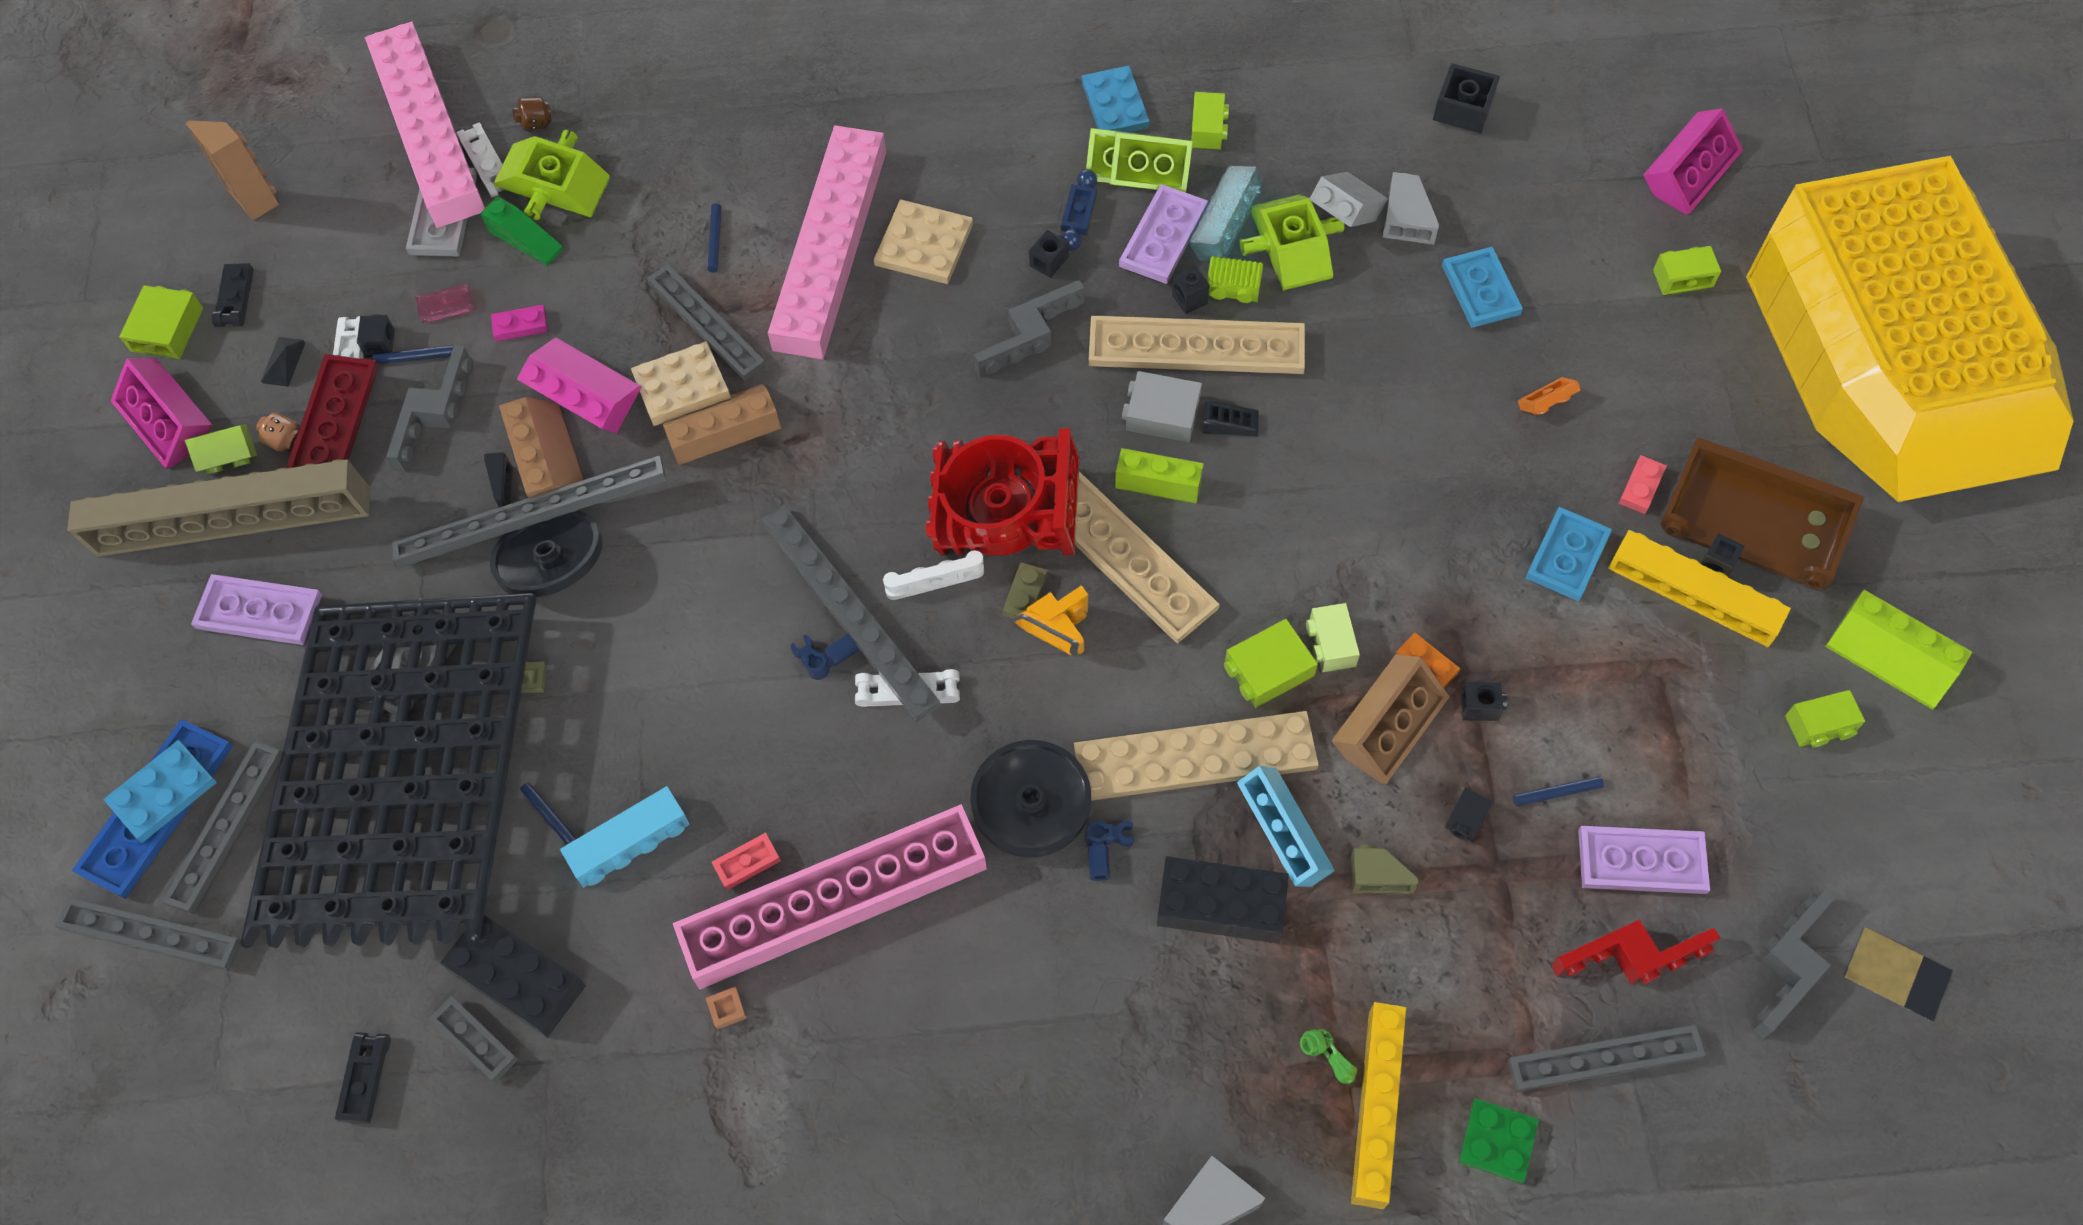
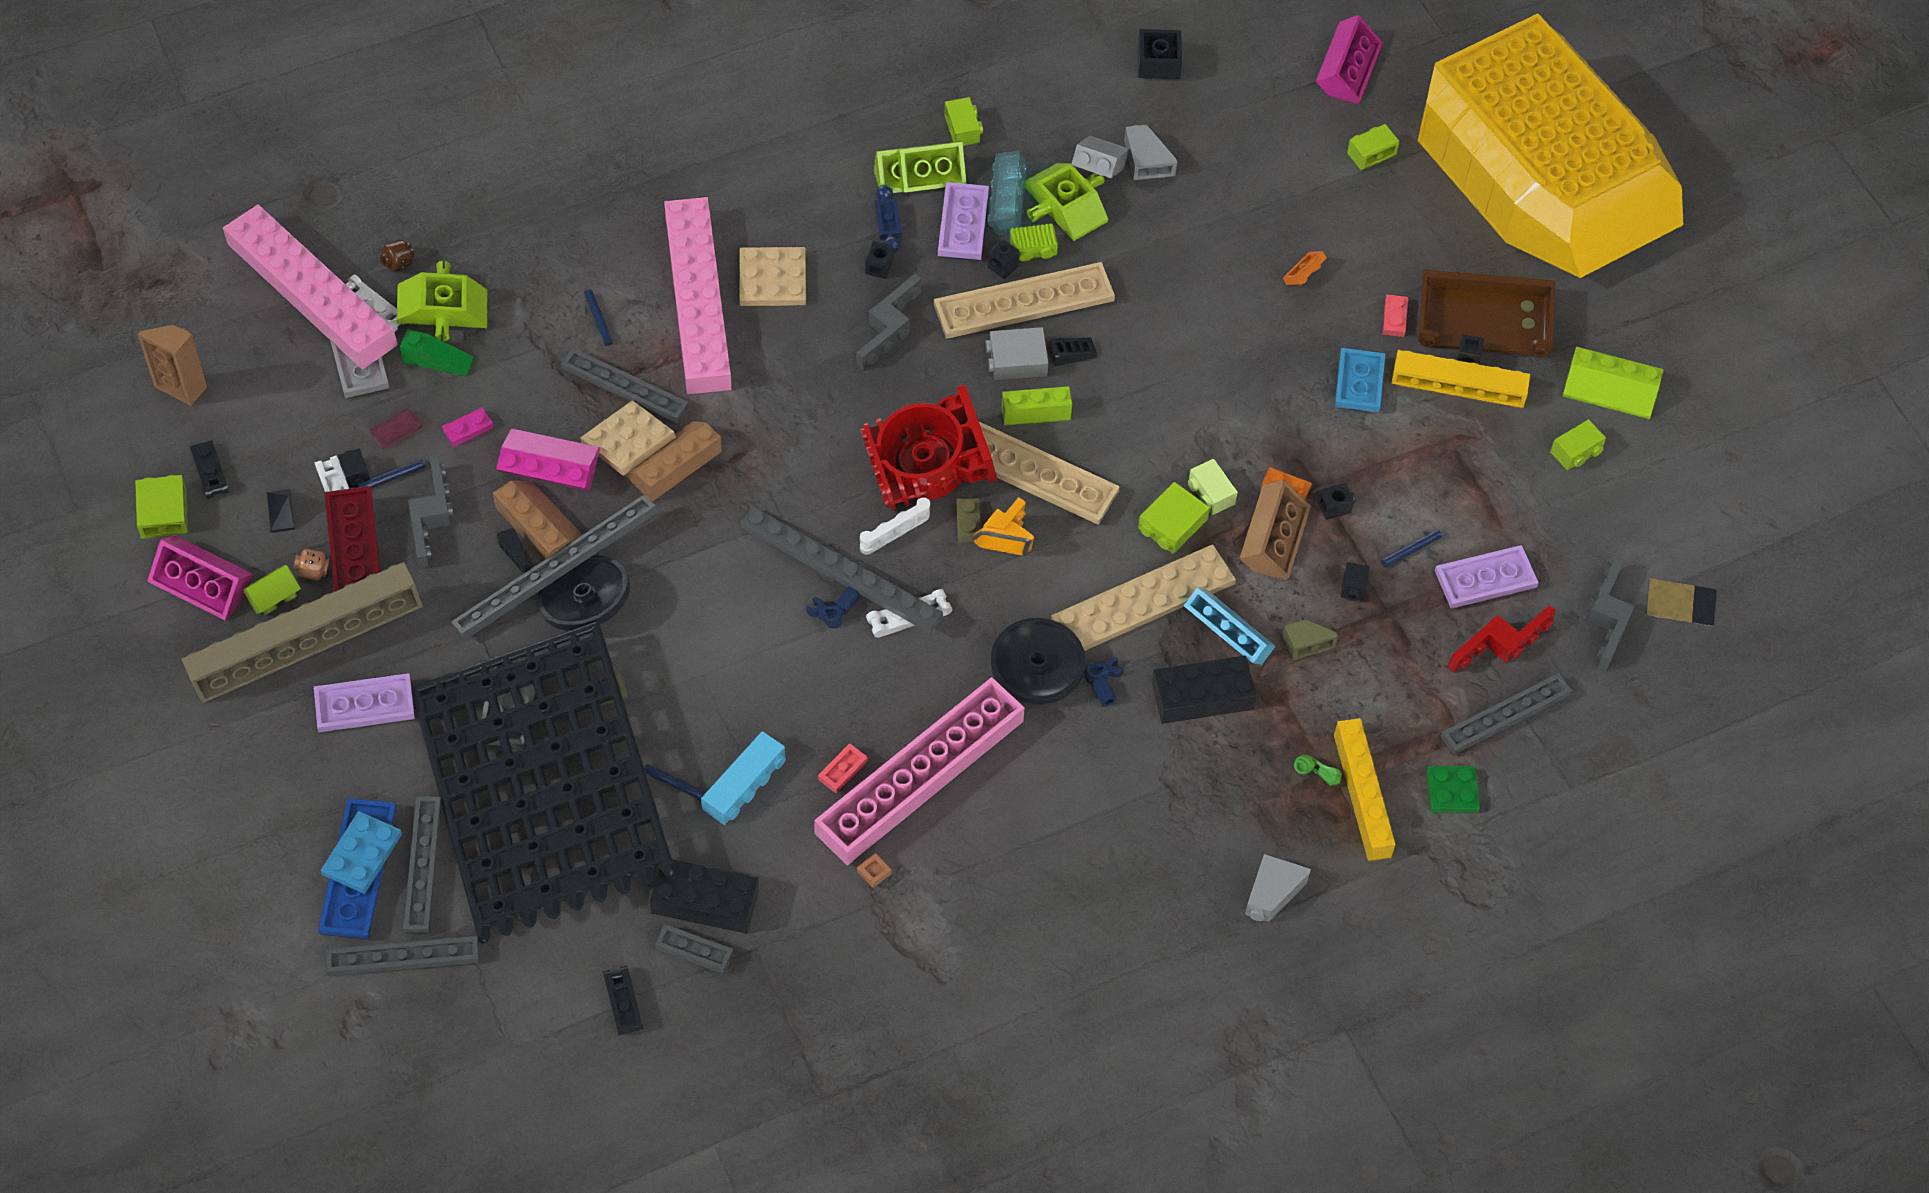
camera: 25 degrees left, 5 degrees down
dark azure plate [1081,65,1149,133] -> none
dark azure plate [1442,247,1523,328] -> none

